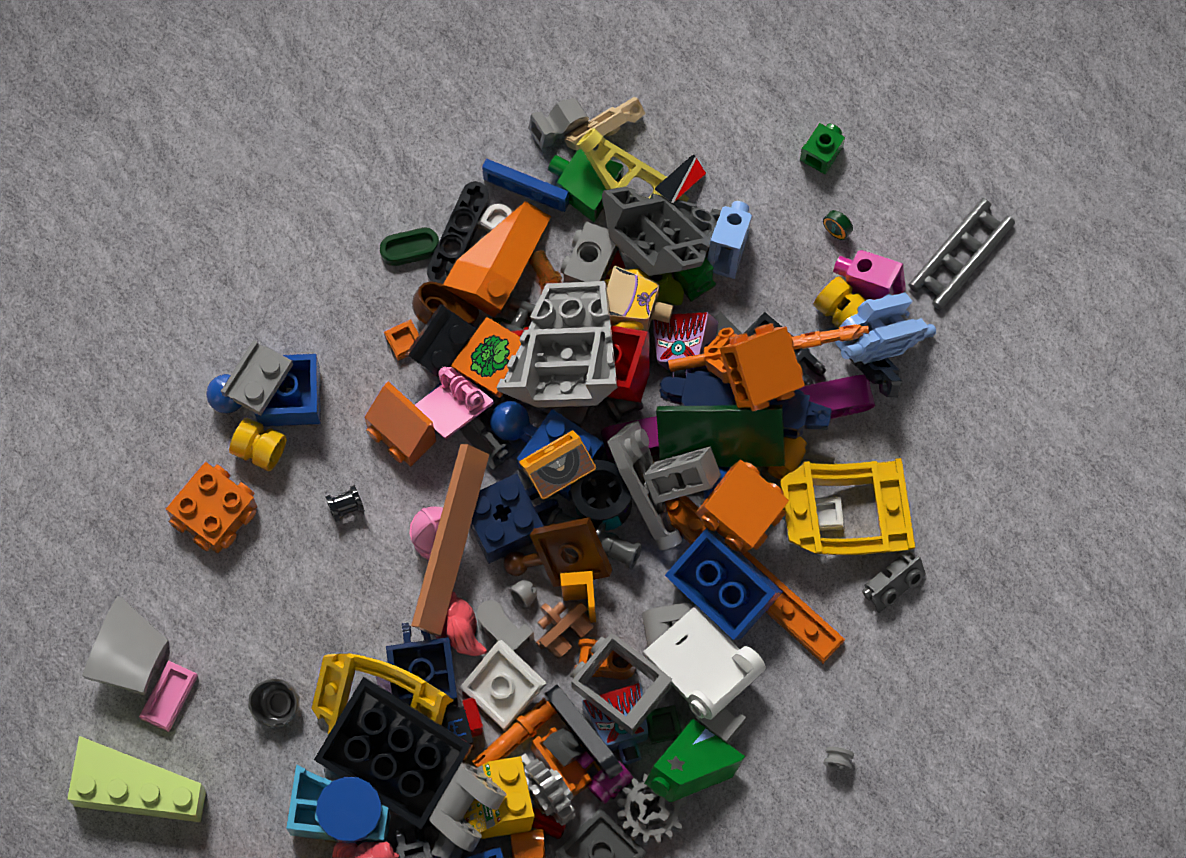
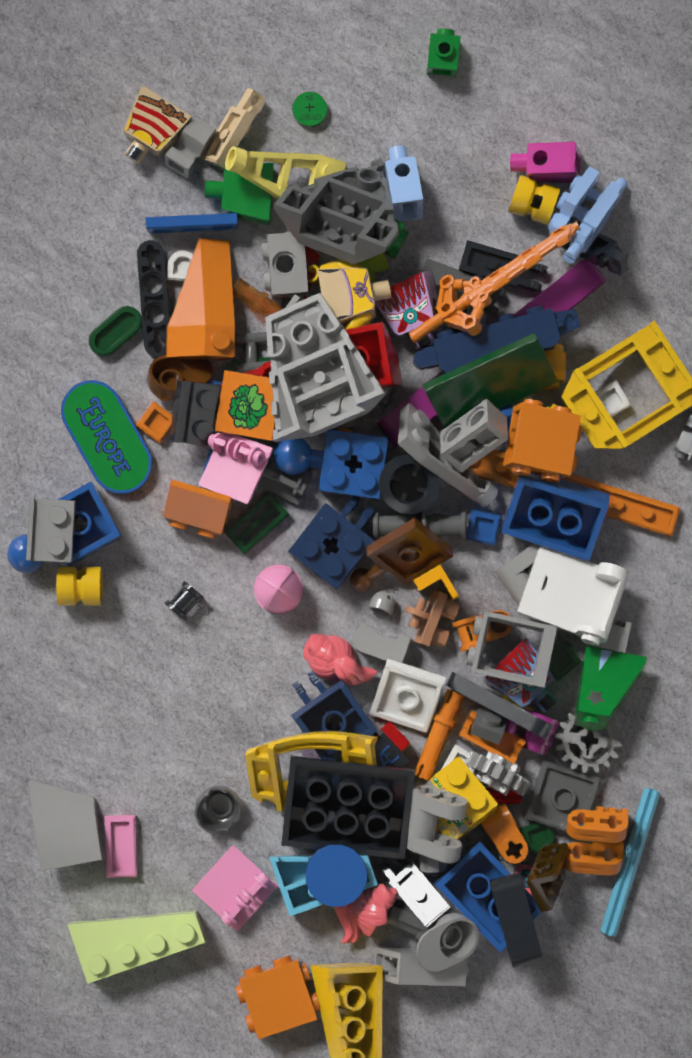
camera: 25 degrees left, 15 degrees up
orange brick [166,461,257,554] -> none
nougat tile [411,444,489,636] -> none
panel [519,430,596,499] -> none
sticker [655,155,706,203] -> none
orange brick [719,323,805,411] -> none
dark green tile [823,210,853,240] -> none
dark grey bar [908,198,1015,310] -> none
none -> green tile [61,380,152,494]
none -> torso [123,86,192,165]
none -> bright pink hinge [192,845,278,932]
none -> dark green tile [224,492,290,555]
none -> green piece [292,92,327,127]
none -> blue tile [465,509,501,546]

